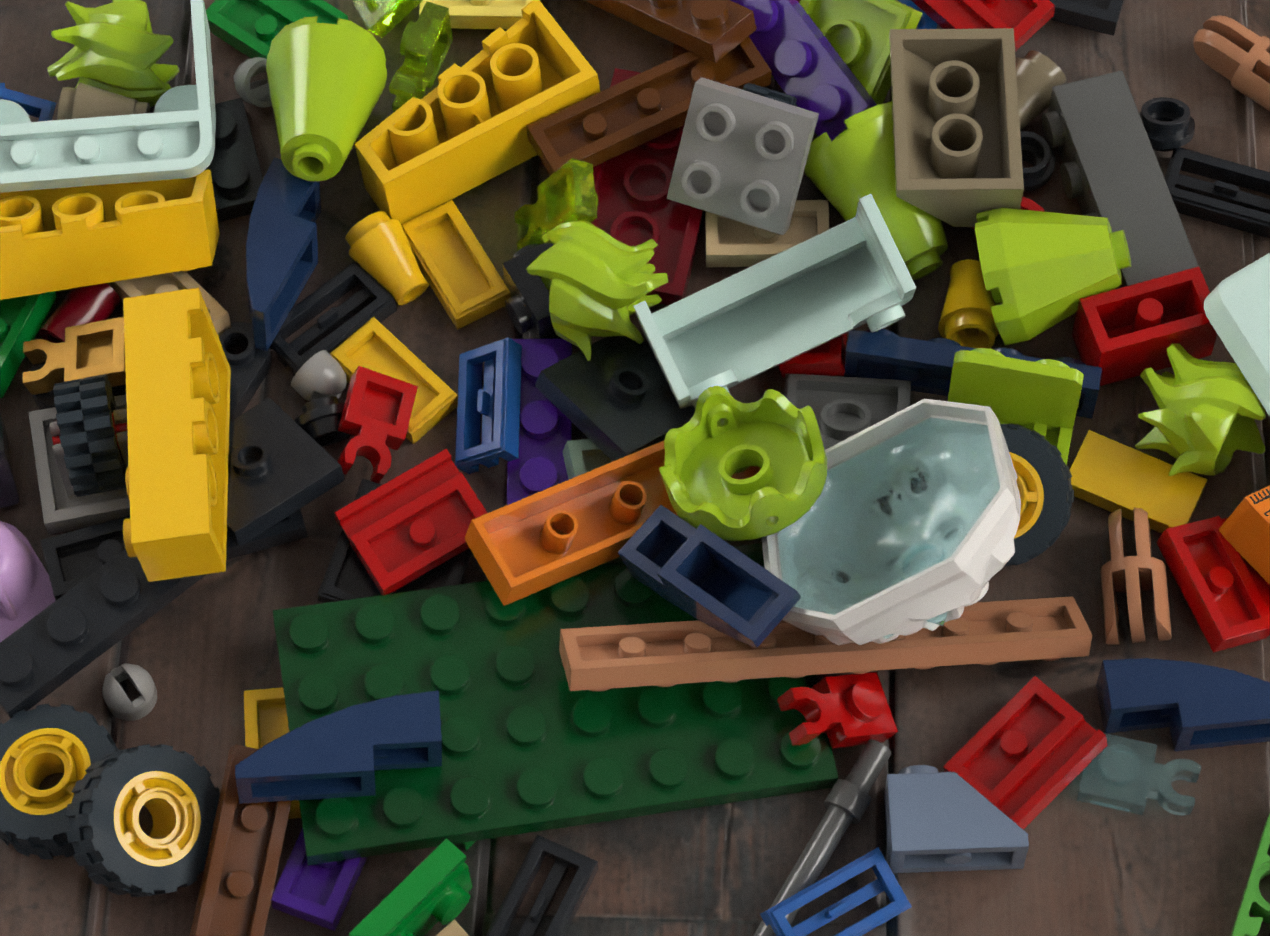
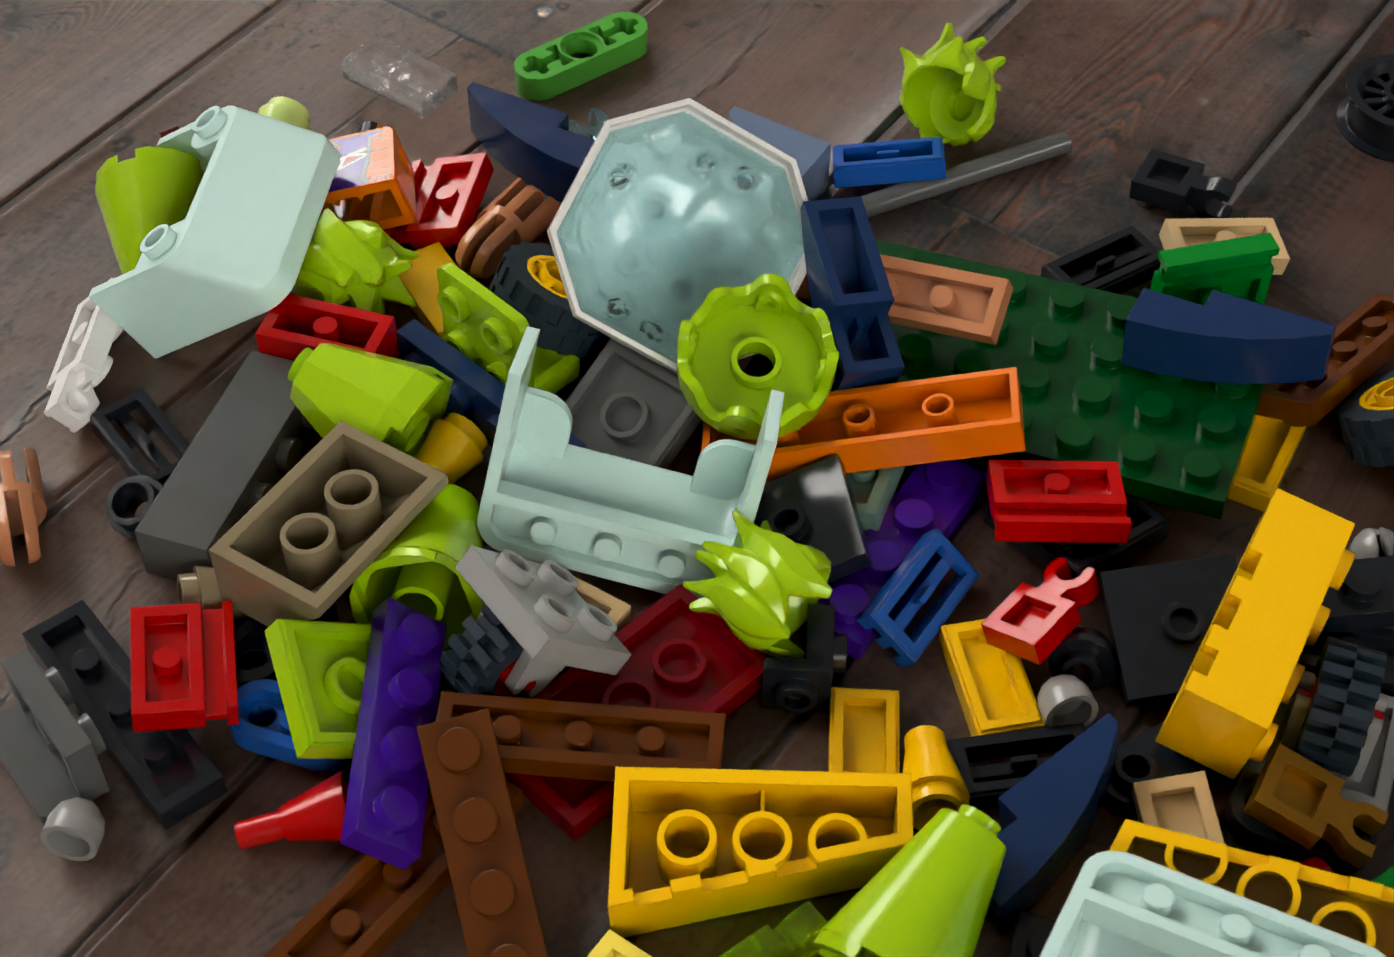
camera: 150 degrees left, 15 degrees down
clear neon green plate [514,158,598,251] -> none

